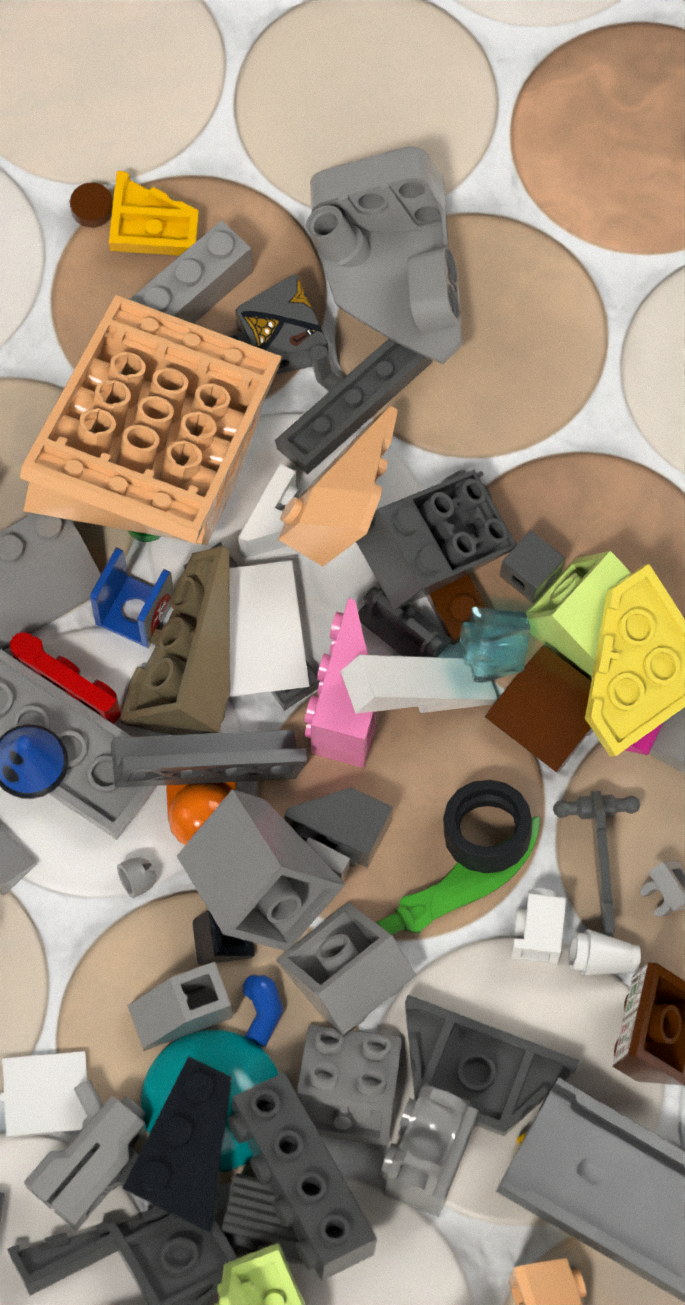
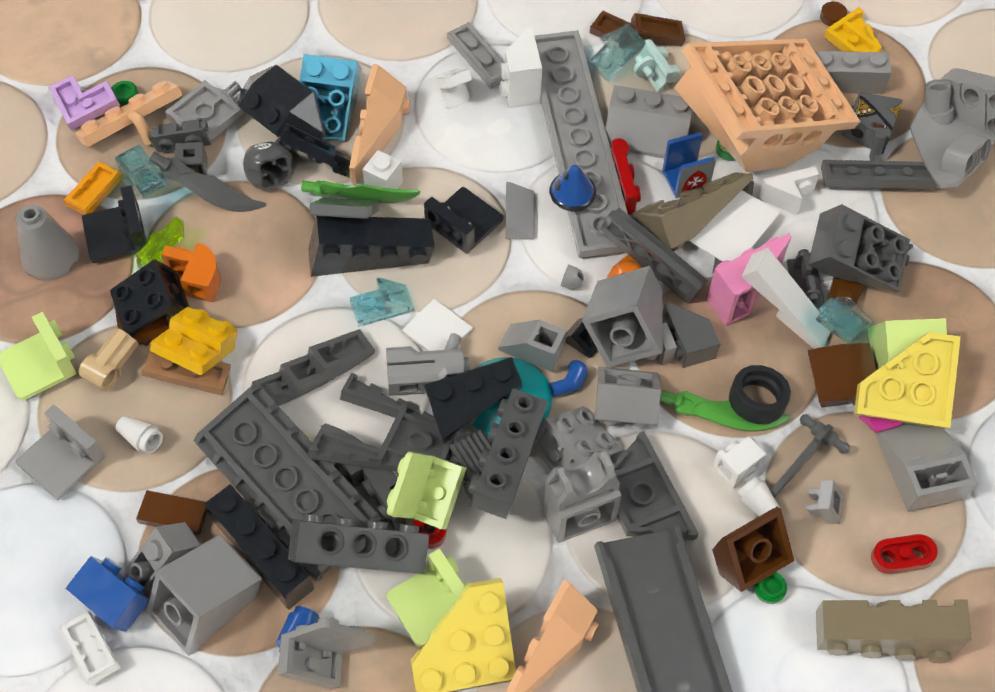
camera: 45 degrees right, 10 degrees down
light nougat wedge [278,406,398,566] -> none
dark grey piece [499,530,565,603] -> none

